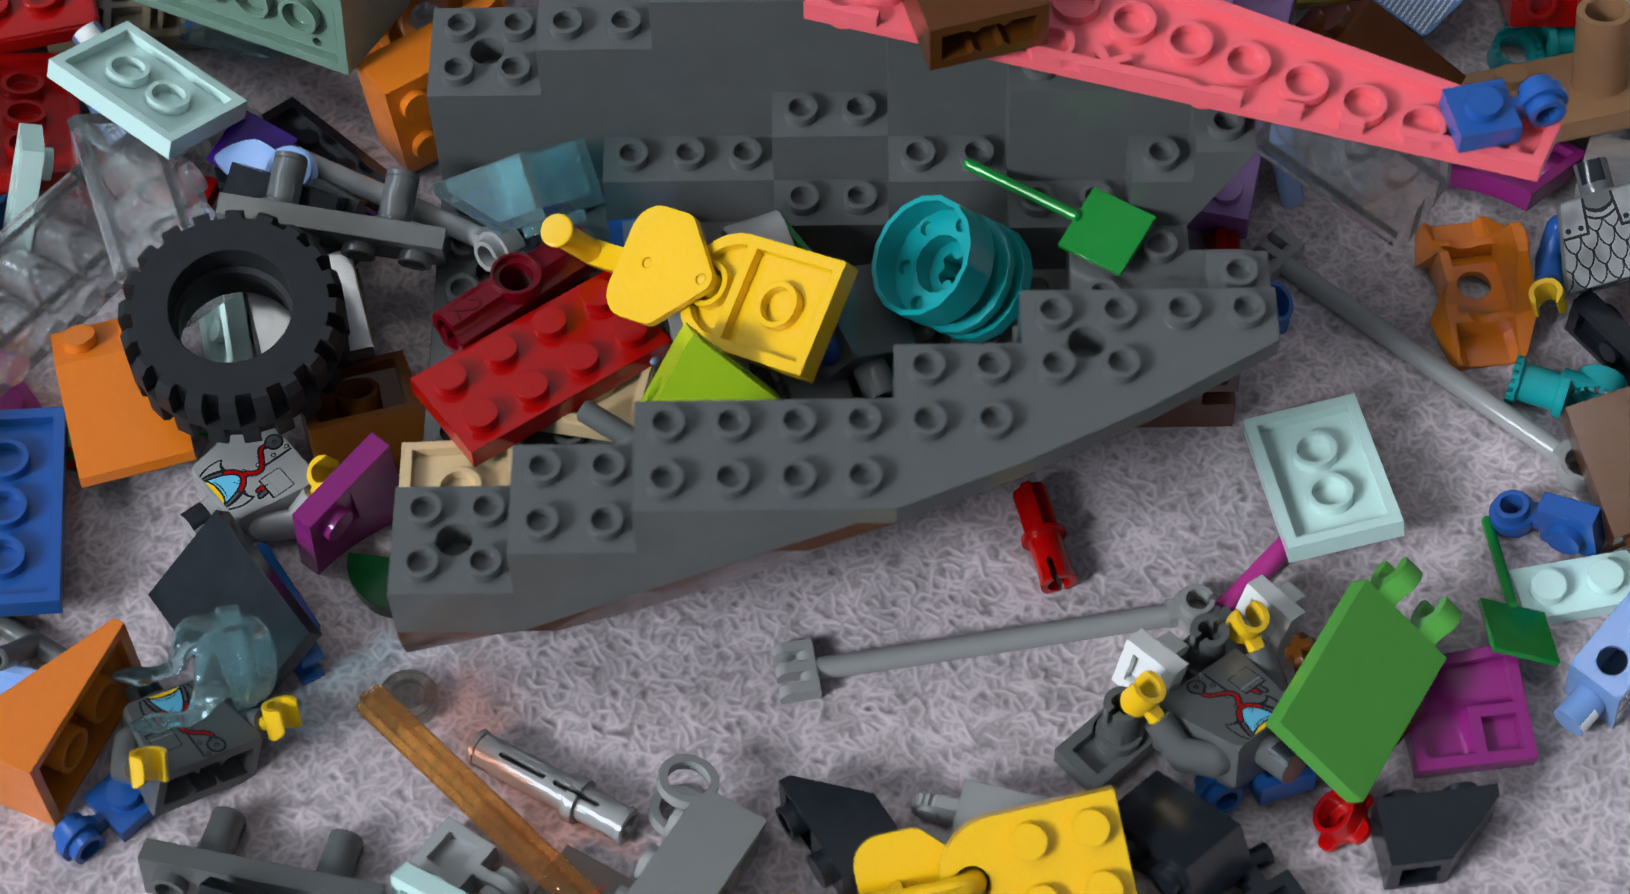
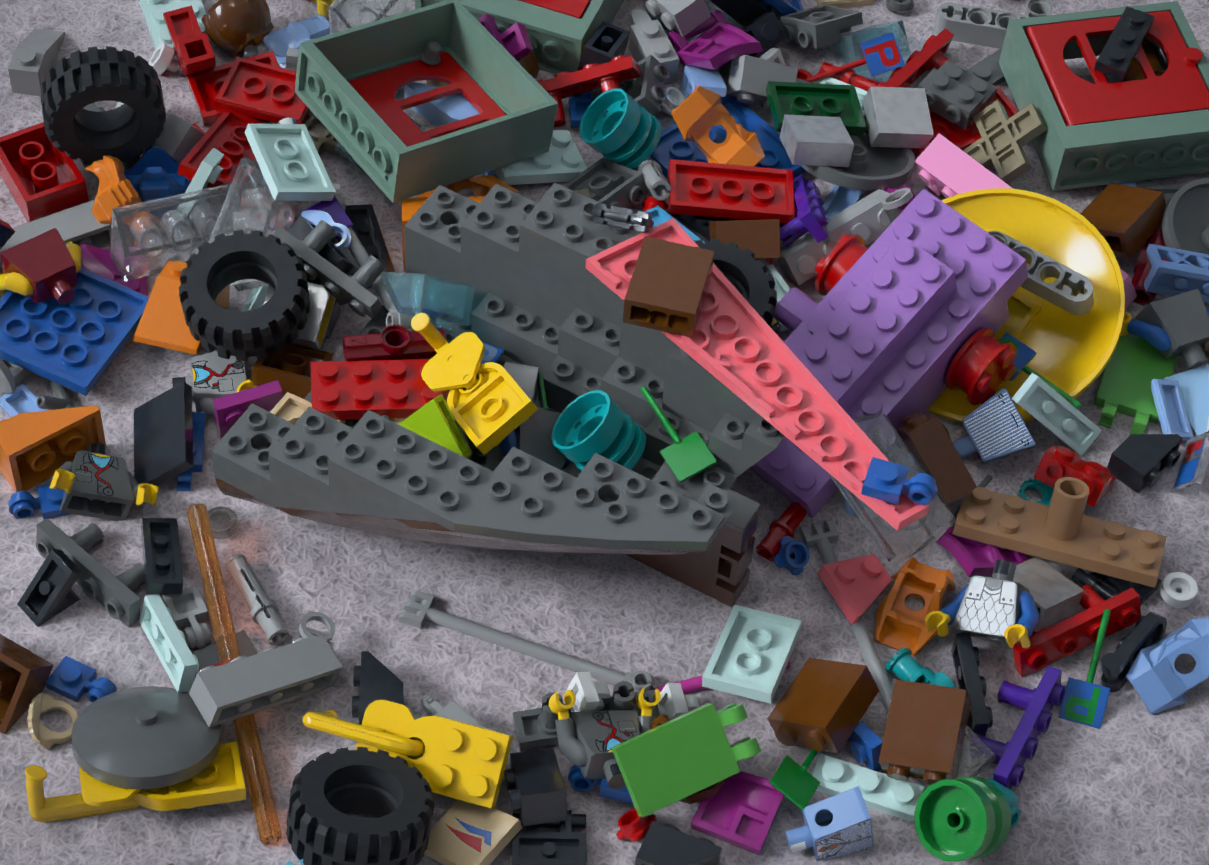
camera: 25 degrees right, 5 degrees down
clear light blue hair [112,604,278,733] -> none
red axle [1012,481,1077,594] -> none
none -> black plate [141,517,183,595]
none -> reddish brown brick [767,658,879,753]
none -> coral wing [817,553,892,625]

